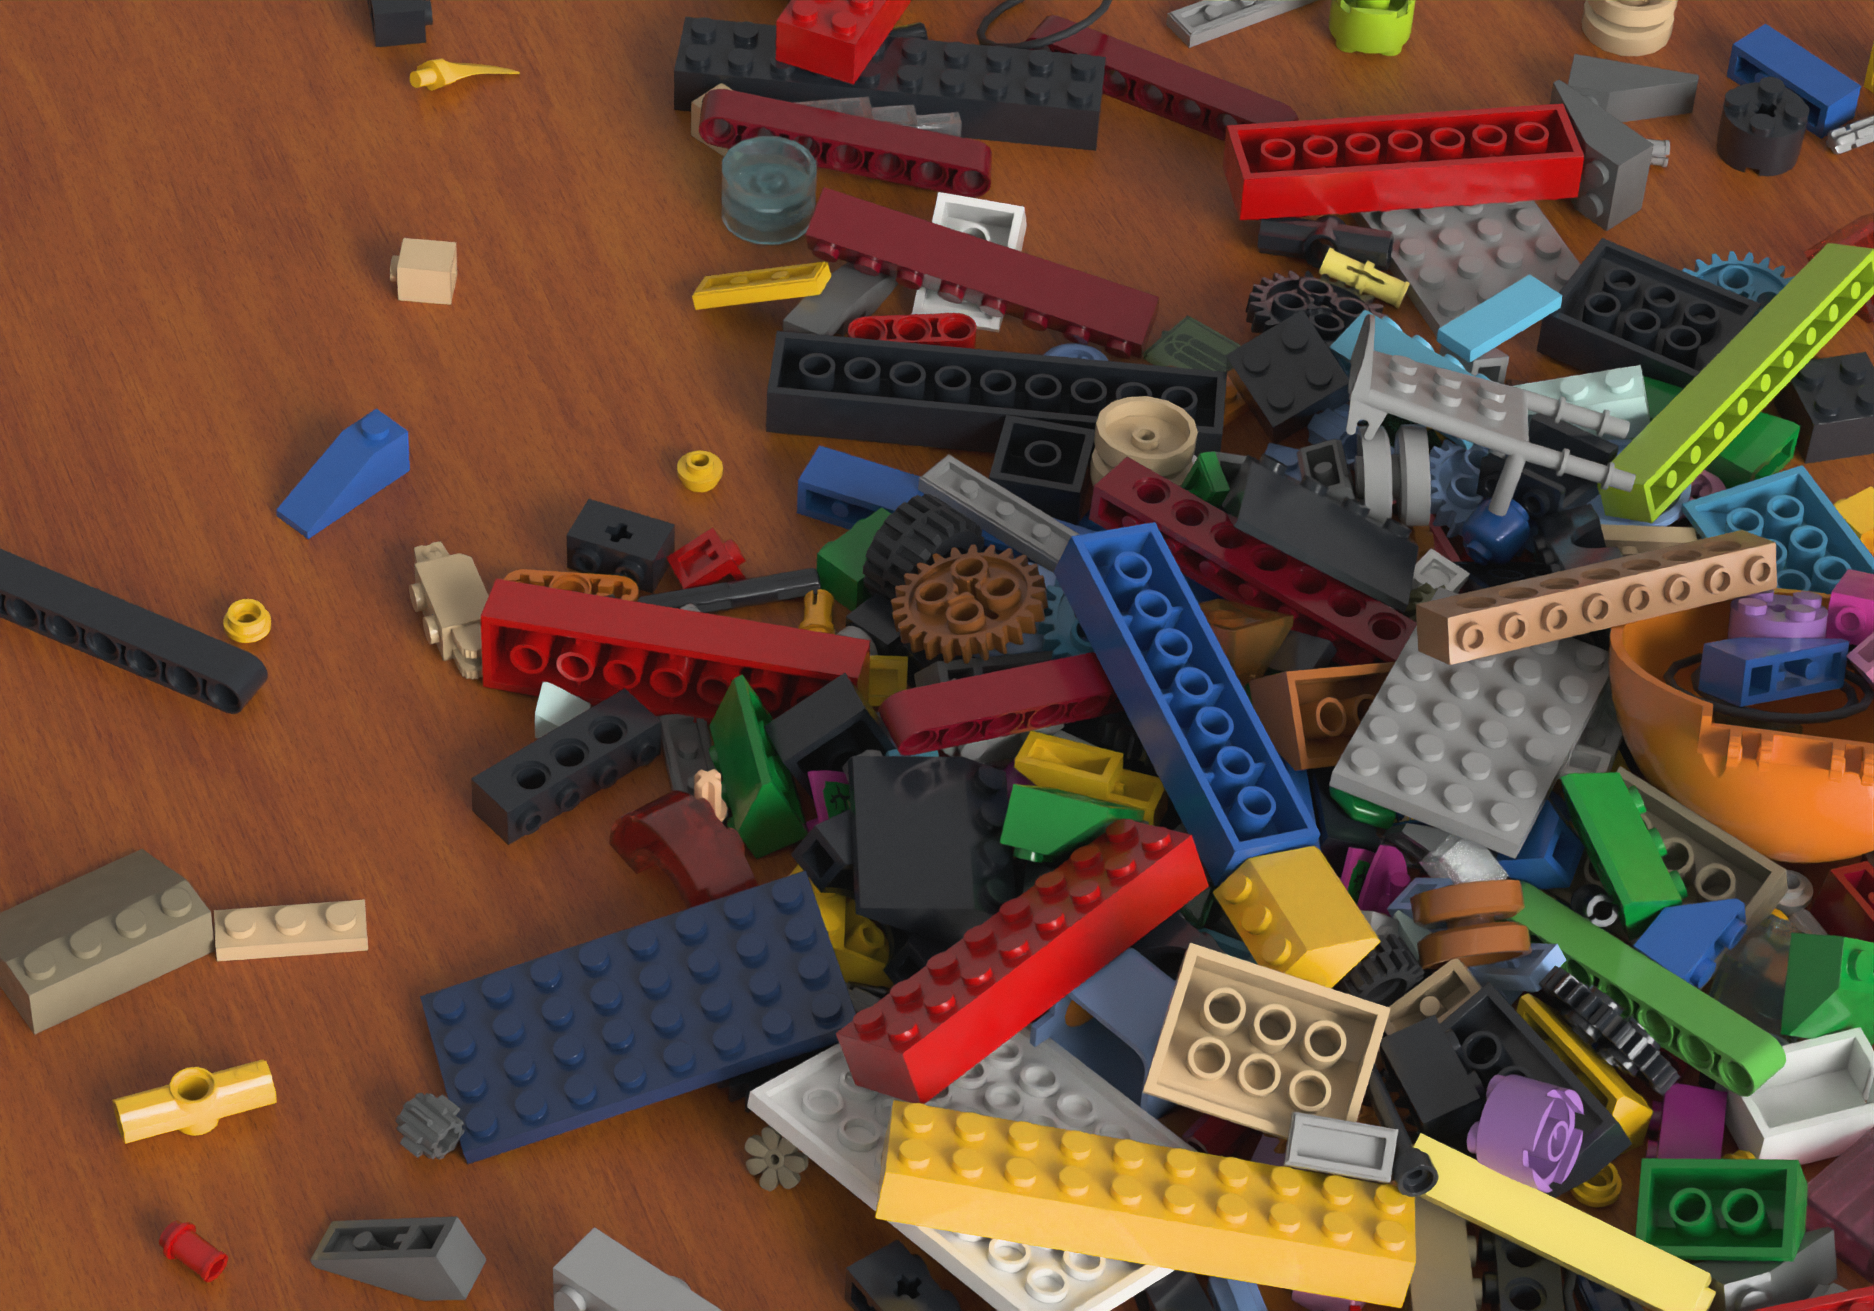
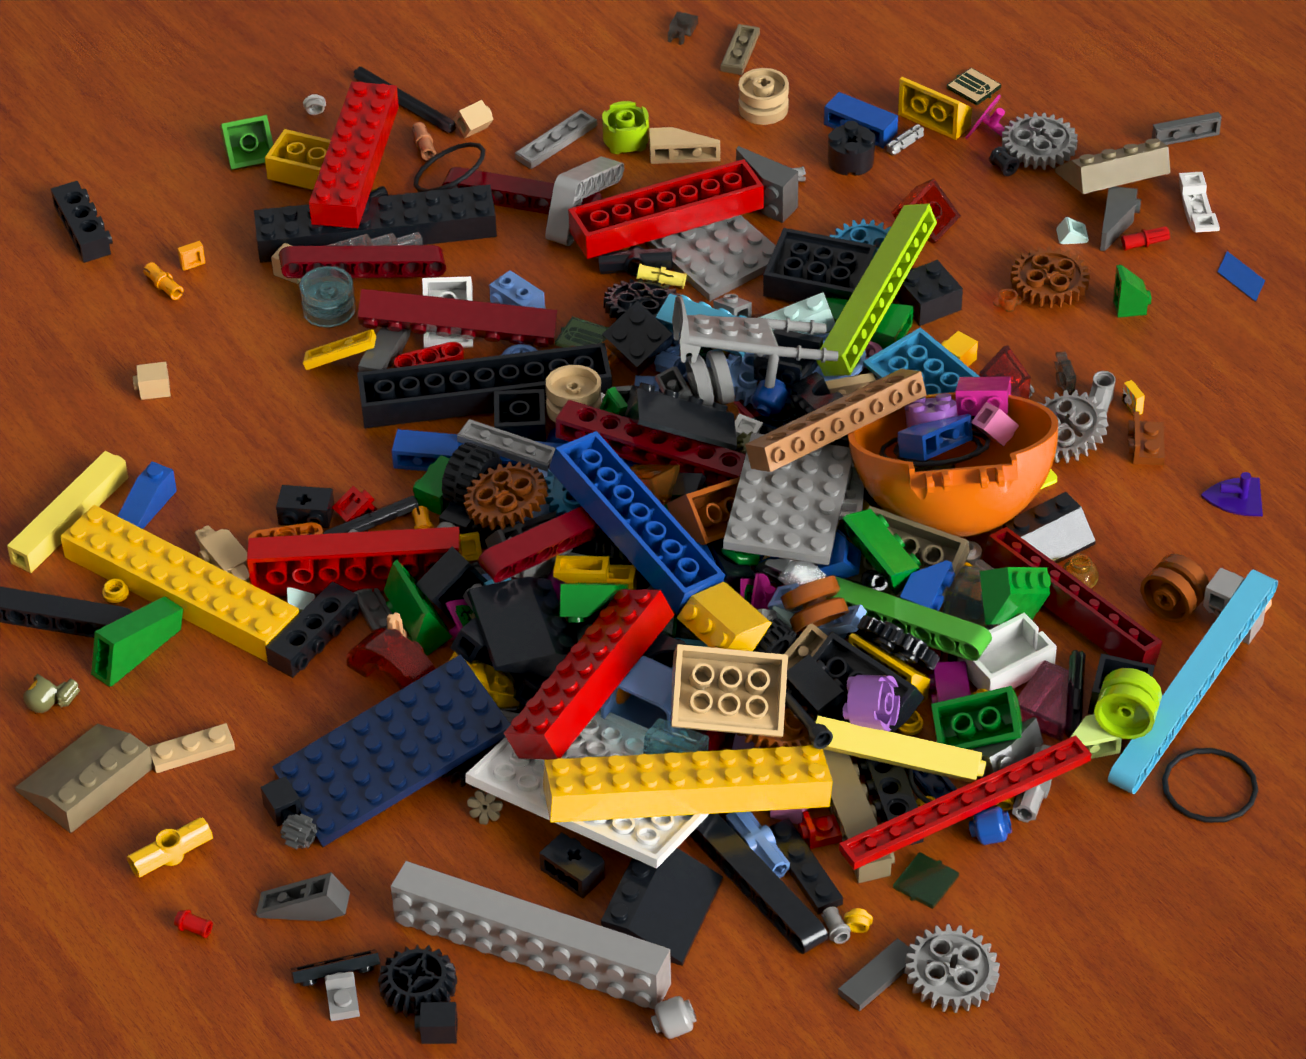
camera: 10 degrees left, 0 degrees up
yellow bar [410,58,520,91] -> none
yellow plate [677,450,723,492] -> none
light grey tile [1283,1112,1398,1183] -> none
medium azure tile [1437,274,1563,363] -> none
dark grey slope [1568,54,1699,122] -> none
none -> light yellow brick [7,451,128,573]
none -> olive piece [23,674,80,713]
none -> yellow brick [60,505,299,662]
none -> green slope [91,596,183,687]
none -> light orange pin [143,262,184,300]
none -> light orange tile [177,241,205,271]
none -> black brick [260,776,302,827]
none -> medium blue brick [489,270,545,309]
none -> light grey beam [545,156,624,246]
none -> clear light blue brick [643,718,709,754]
none -> tan slope [649,127,720,164]

